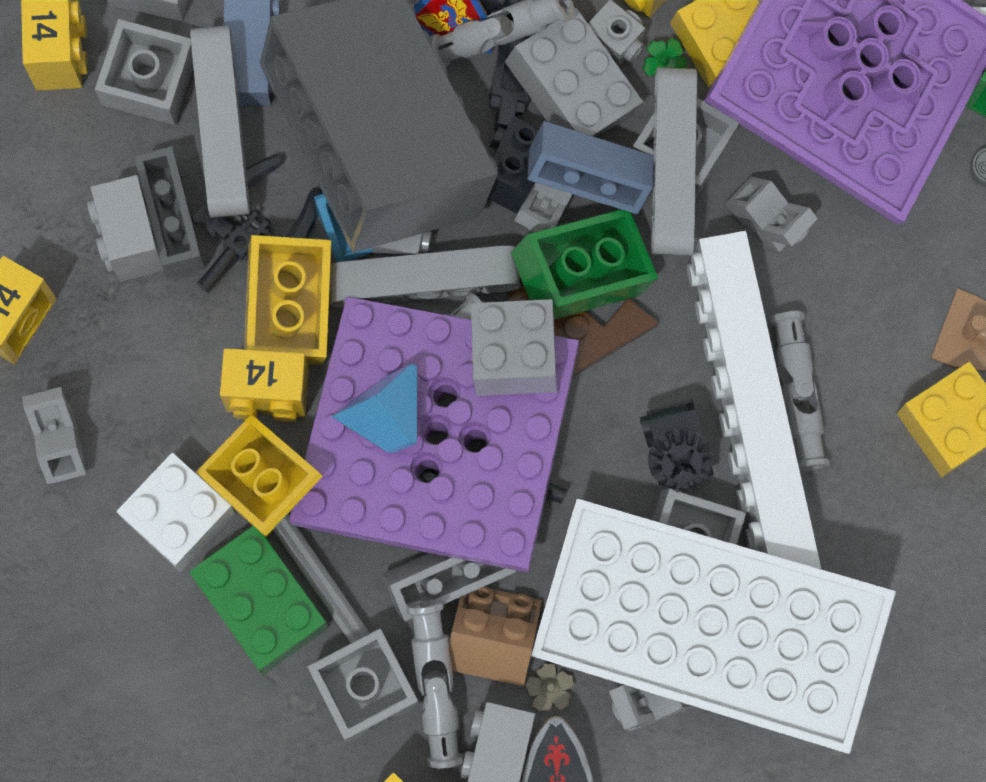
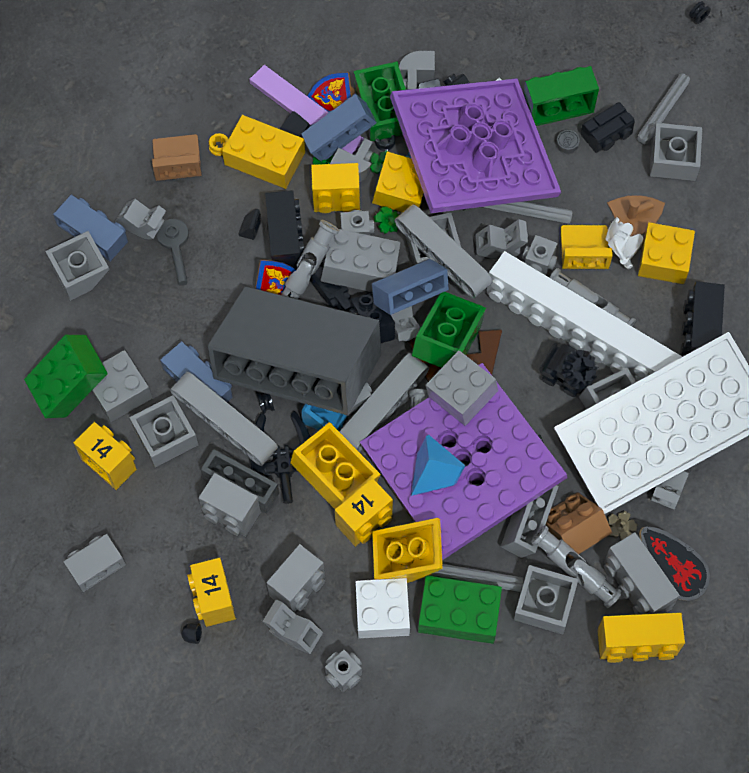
camera: 40 degrees left, 10 degrees down
none -> black bush [257,393,275,414]
none -> light grey brick [267,544,325,613]
none -> light grey brick [325,650,362,692]
none -> light grey axle [484,201,573,224]
none -> light grey brick [522,235,558,275]
none -> yellow bracket [561,225,612,269]
none -> white helmet [605,217,644,269]
none -> black brick [680,281,725,357]

